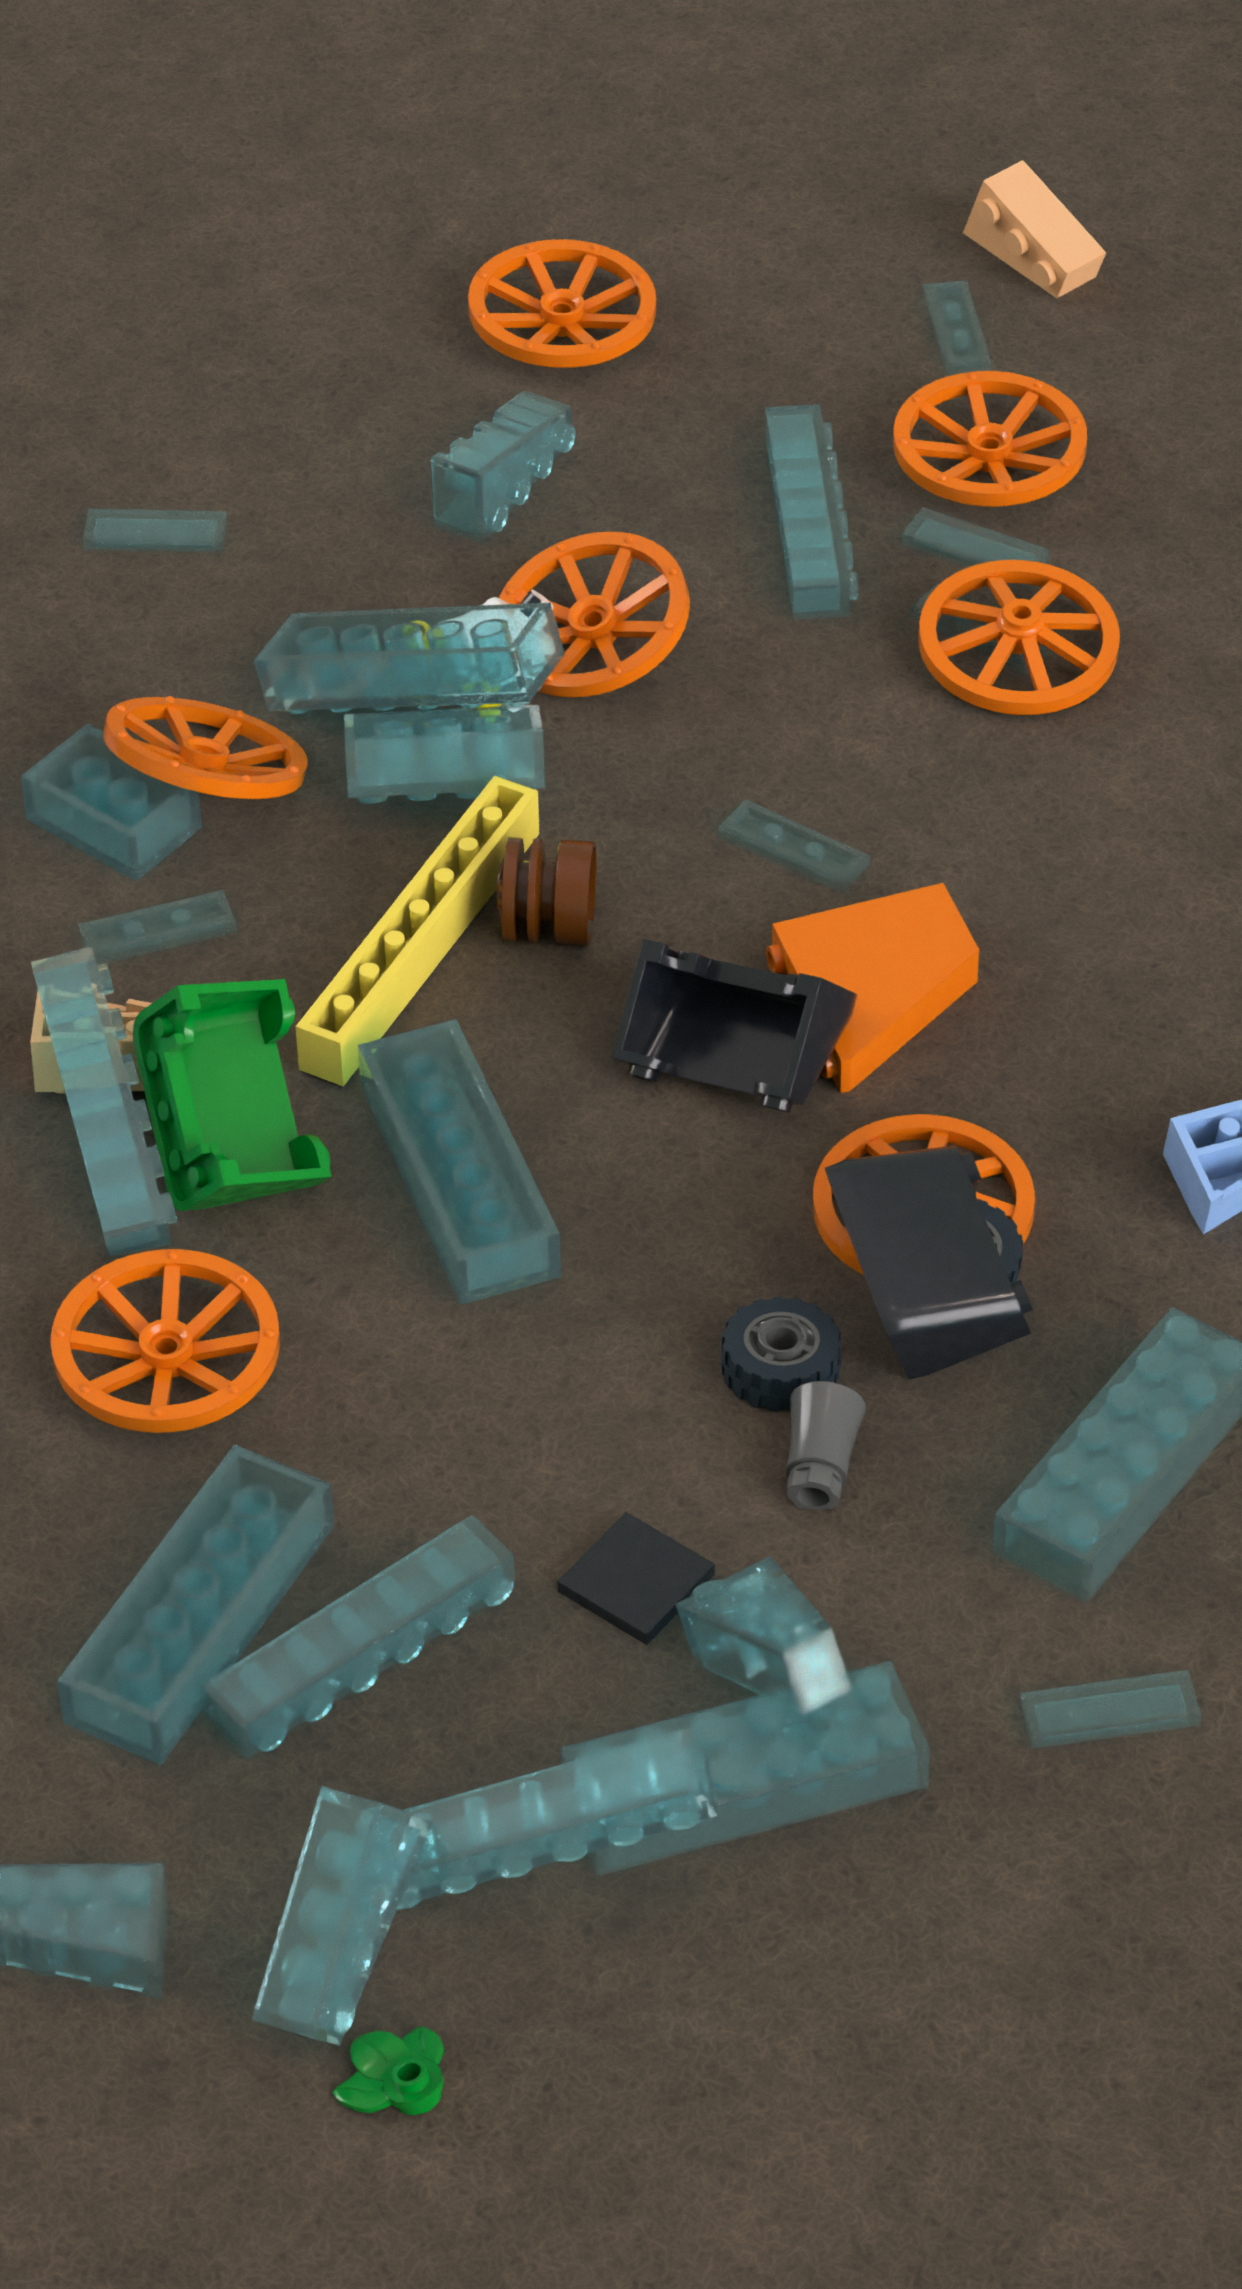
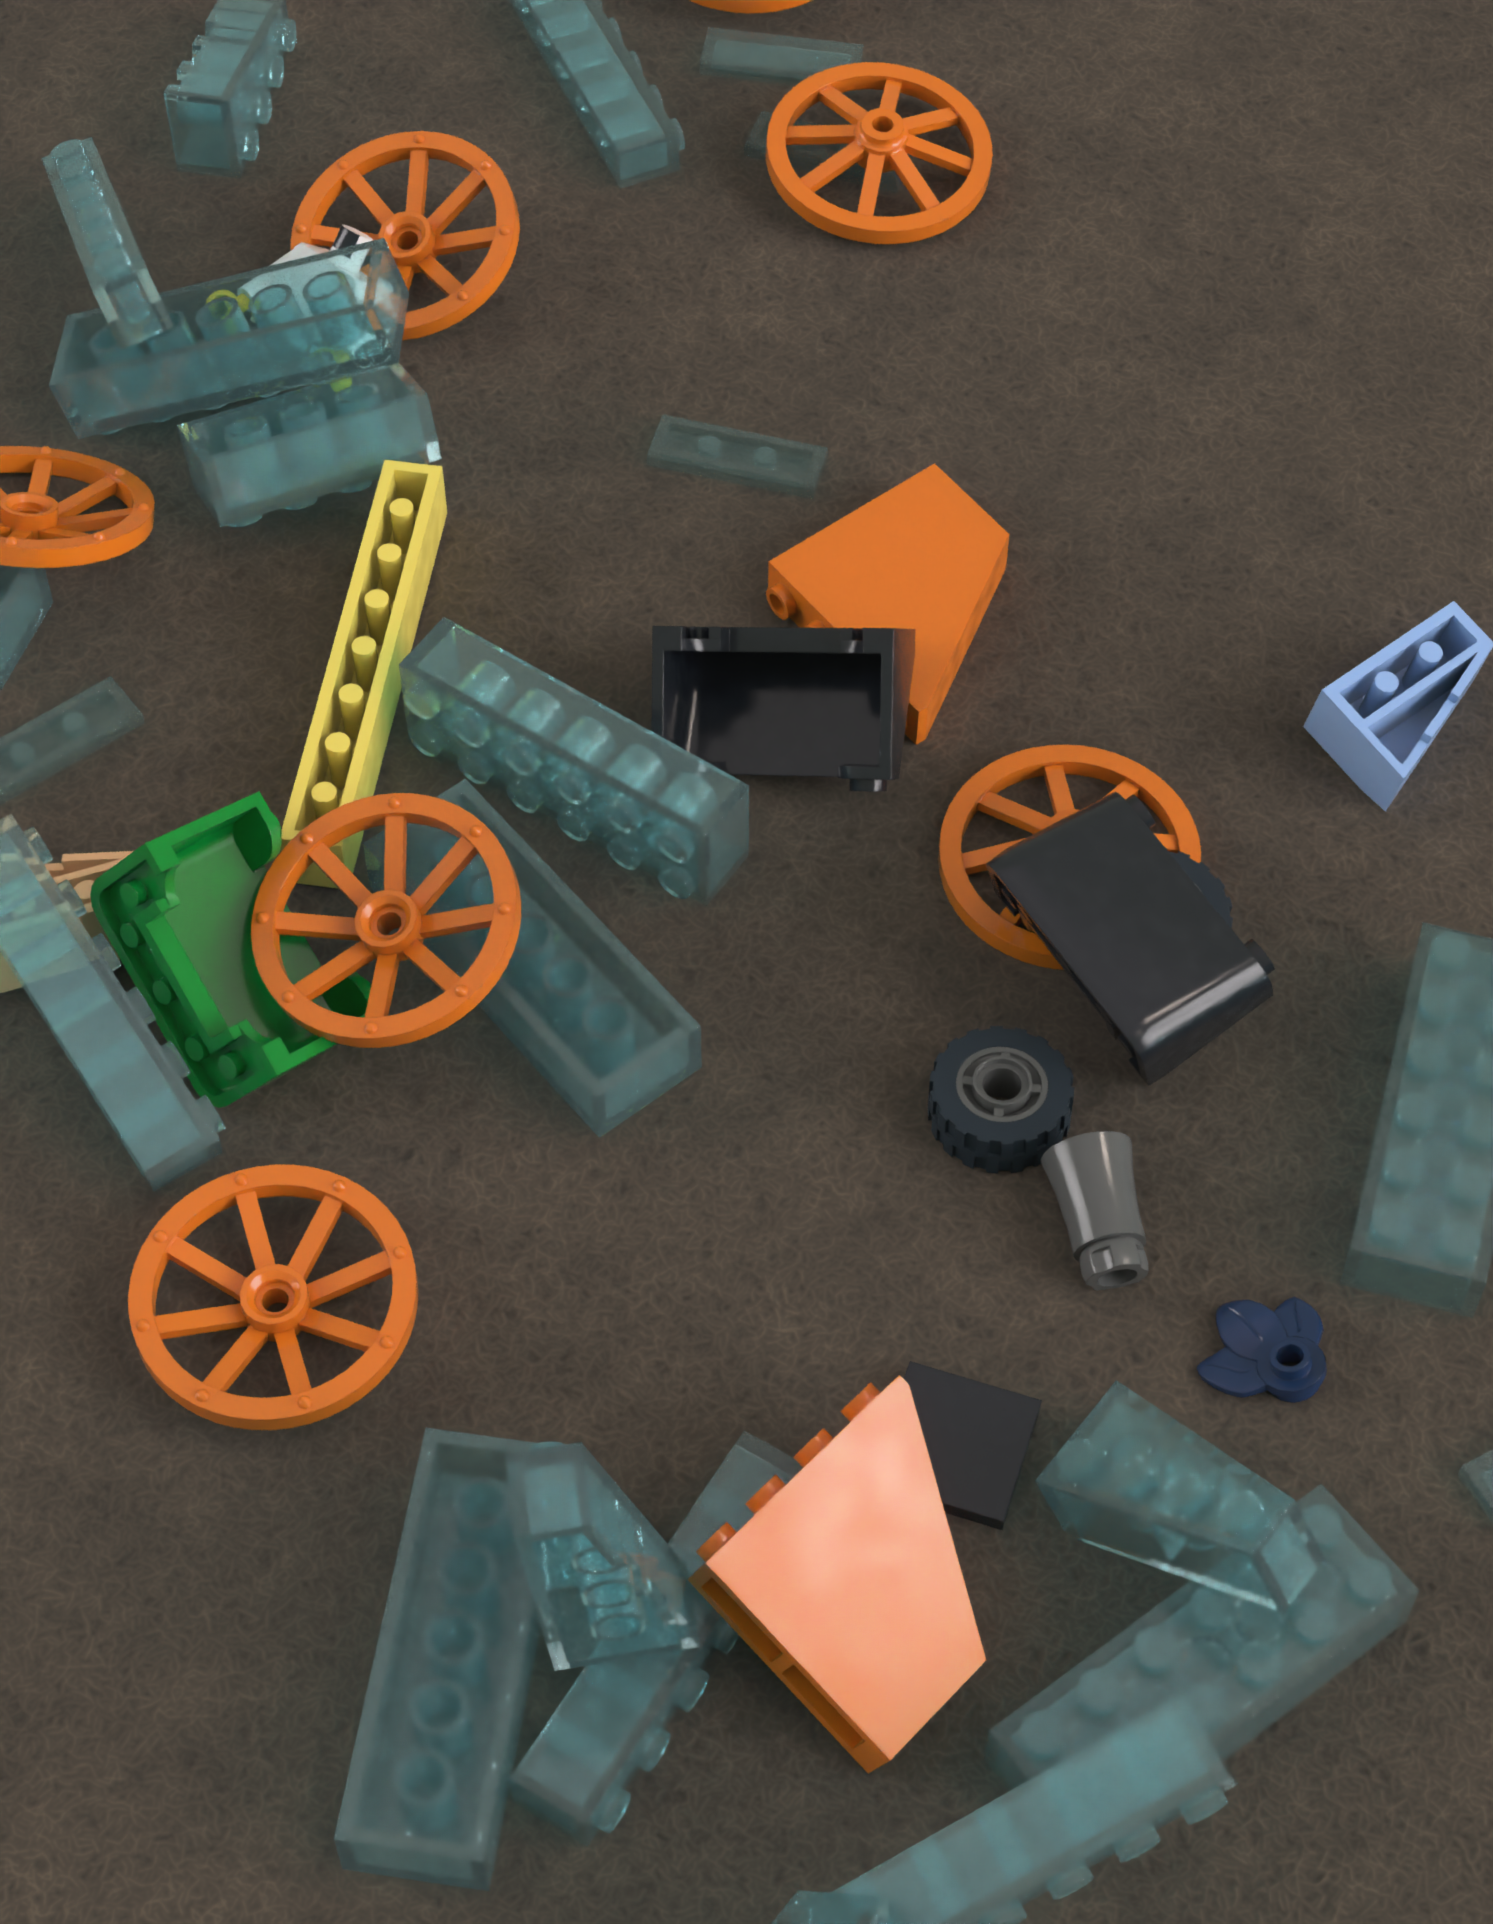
camera: 20 degrees left, 10 degrees up
reddish brown wheel [497,837,597,946] -> none
none -> clear light blue brick [41,137,174,350]
none -> orange wheel [251,793,521,1048]
none -> clear light blue brick [399,617,749,906]
none -> clear light blue wedge [505,1441,699,1671]
none -> slope [687,1375,986,1774]
none -> dark blue plate [1197,1297,1327,1403]

